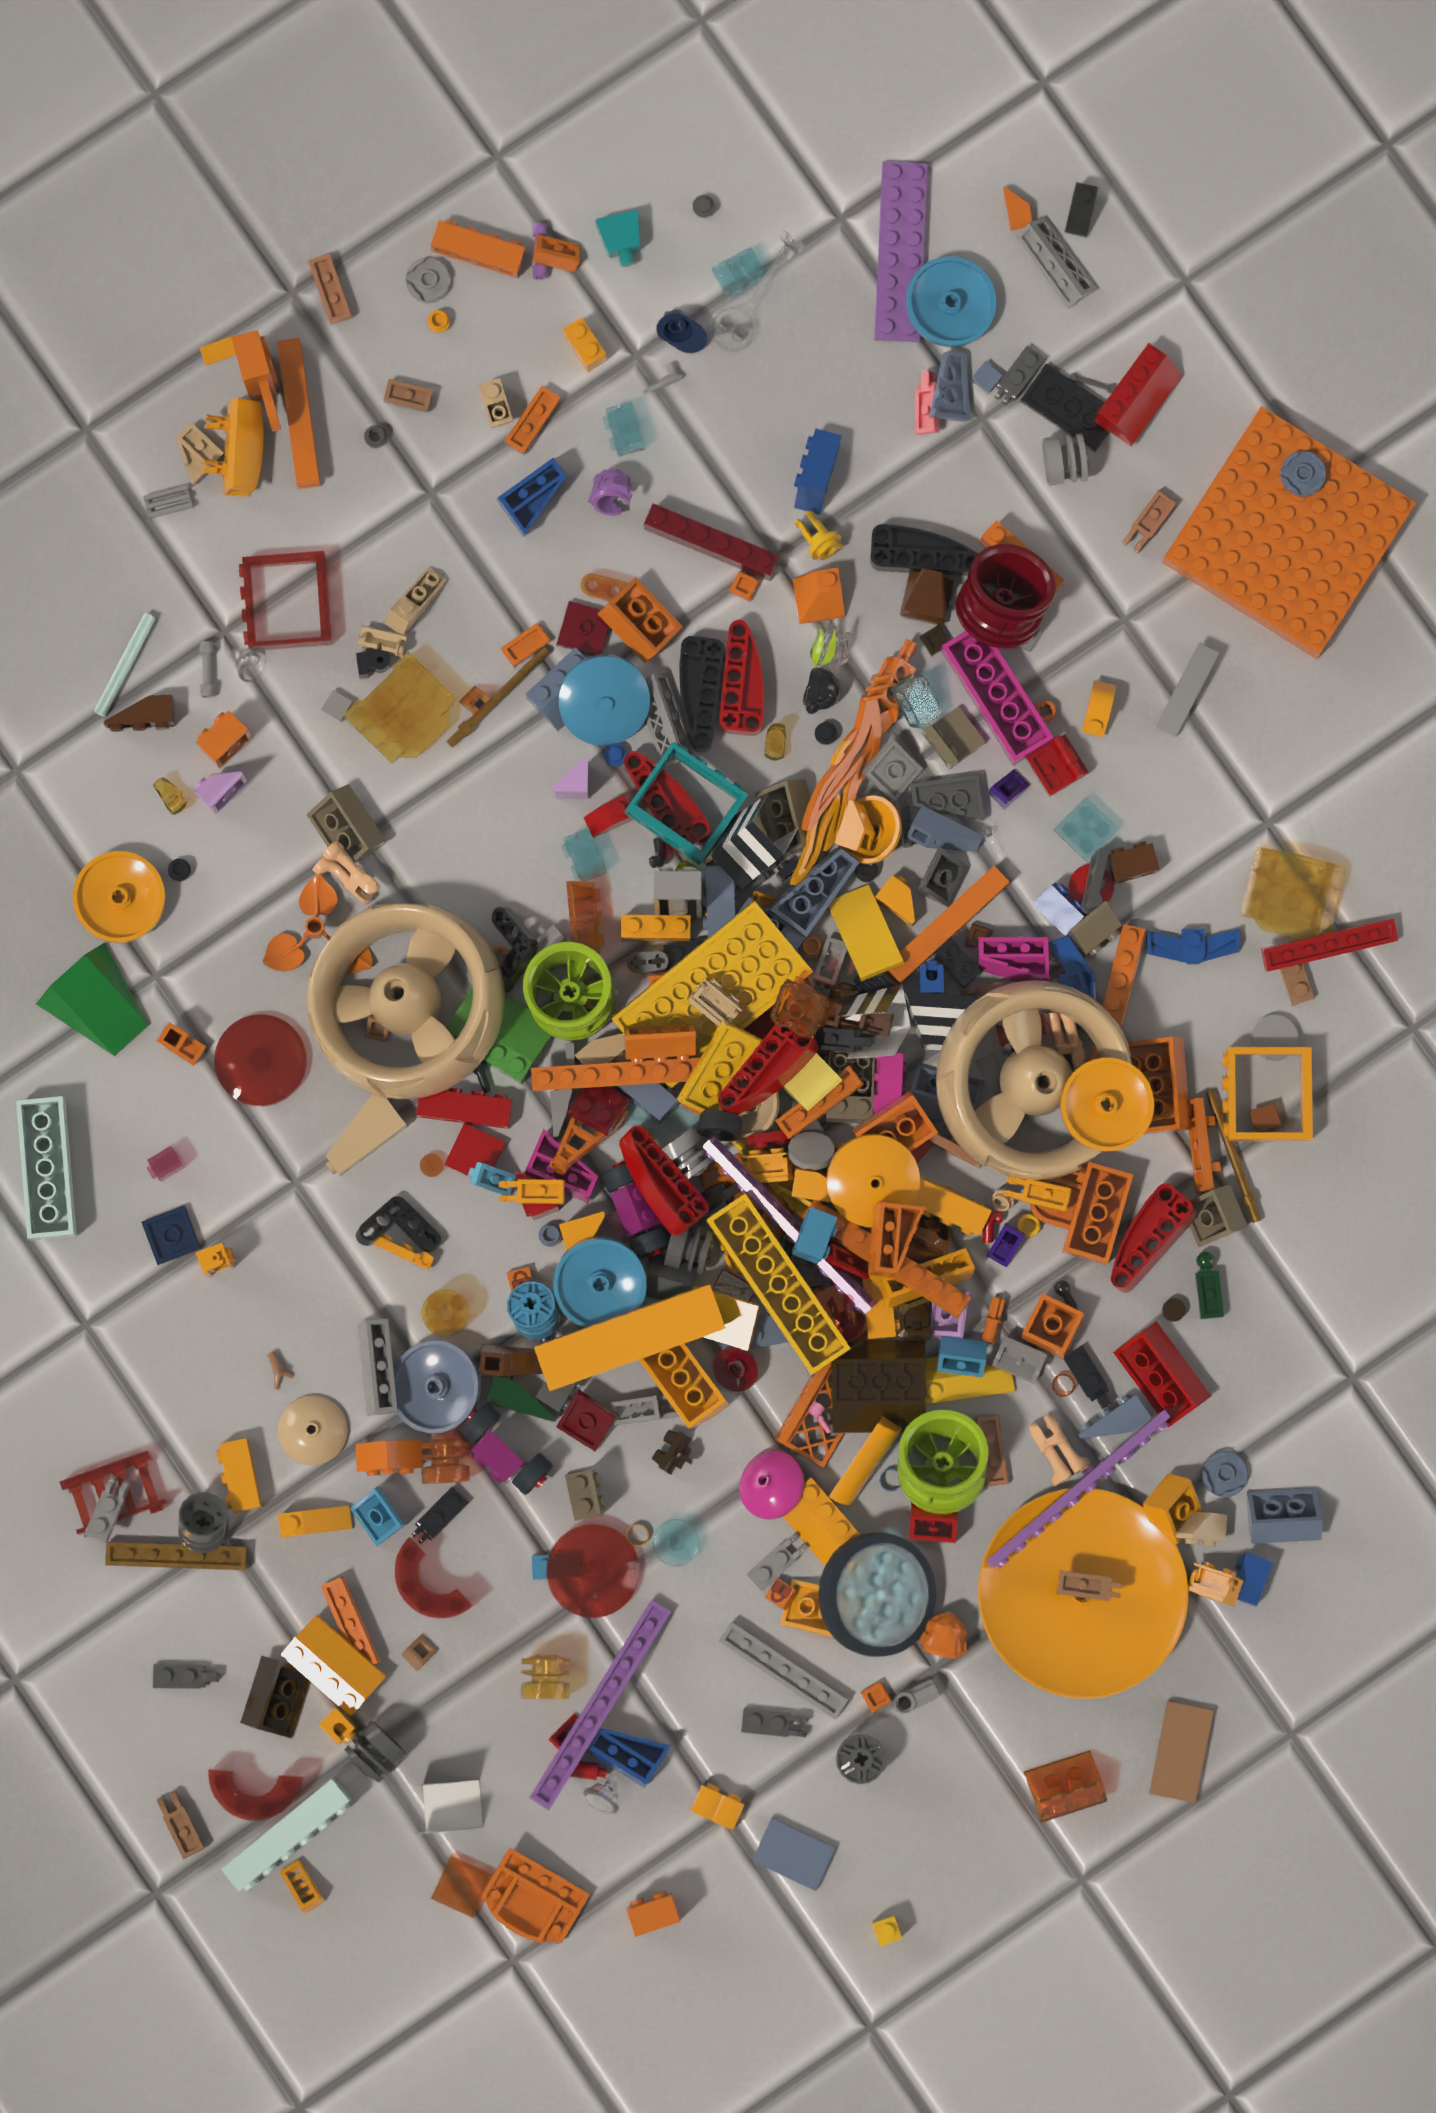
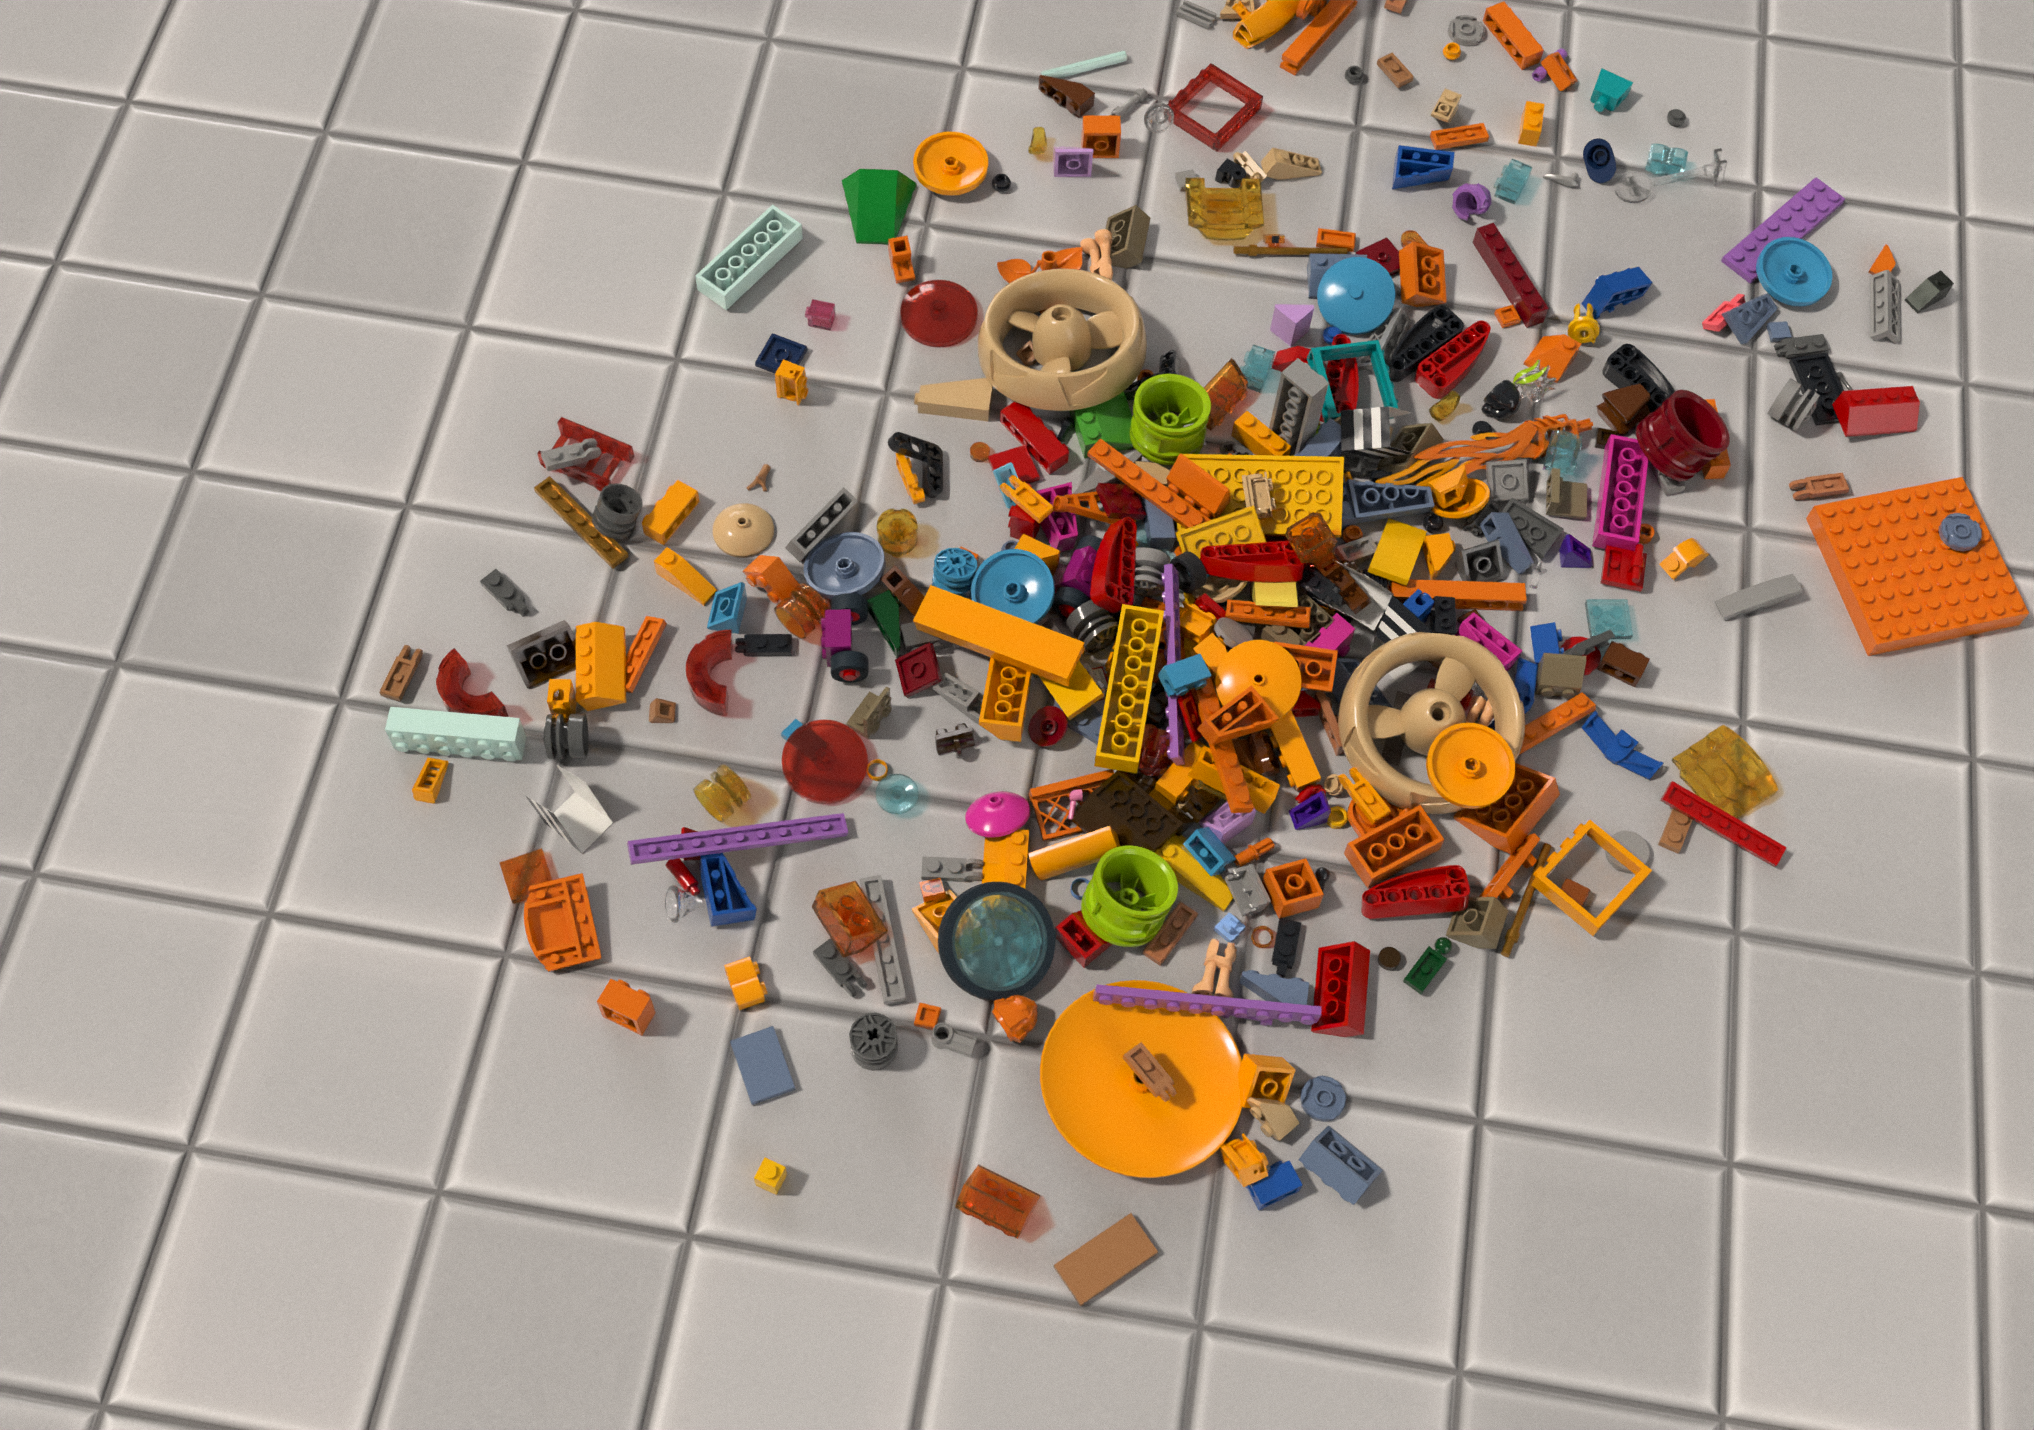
camera: 40 degrees right, 20 degrees down
none -> clear orange slope [812,881,888,958]
none -> light blue tile [1214,912,1246,942]

